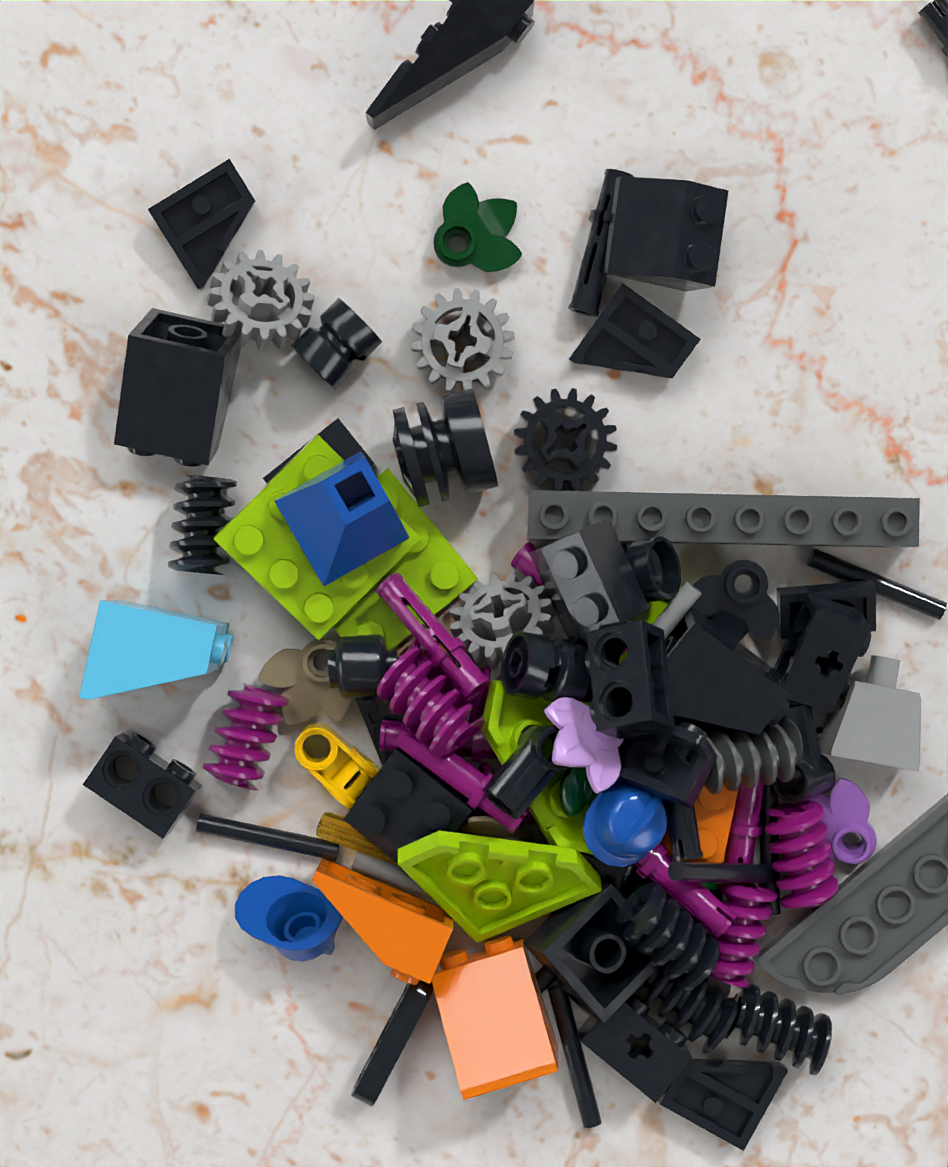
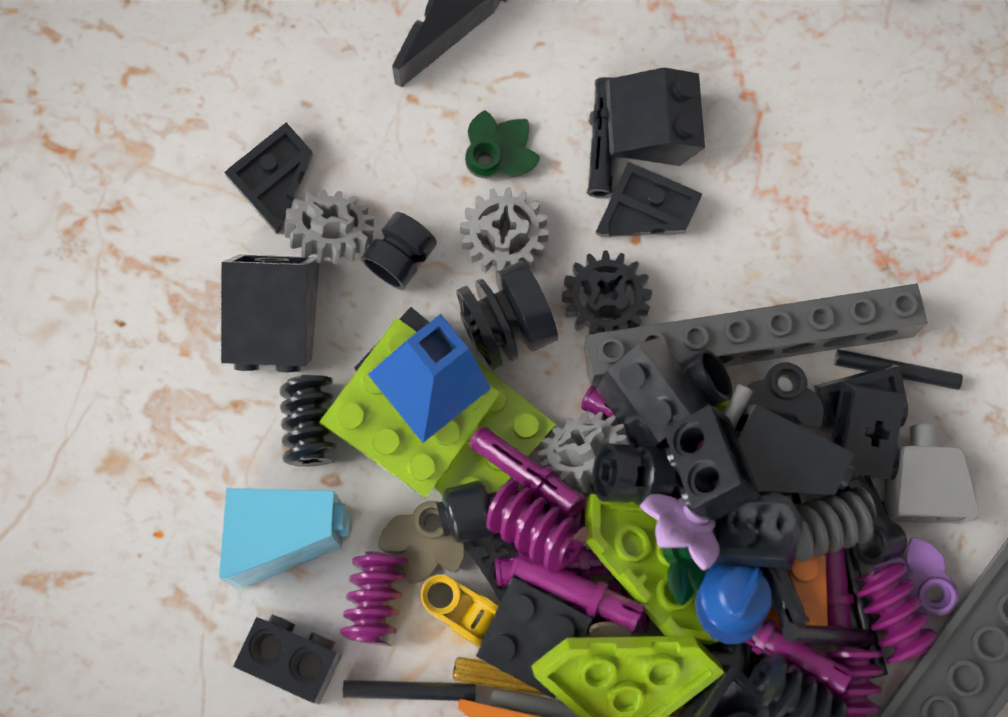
camera: 15 degrees left, 15 degrees down
black piece [482,725,568,819] -> none

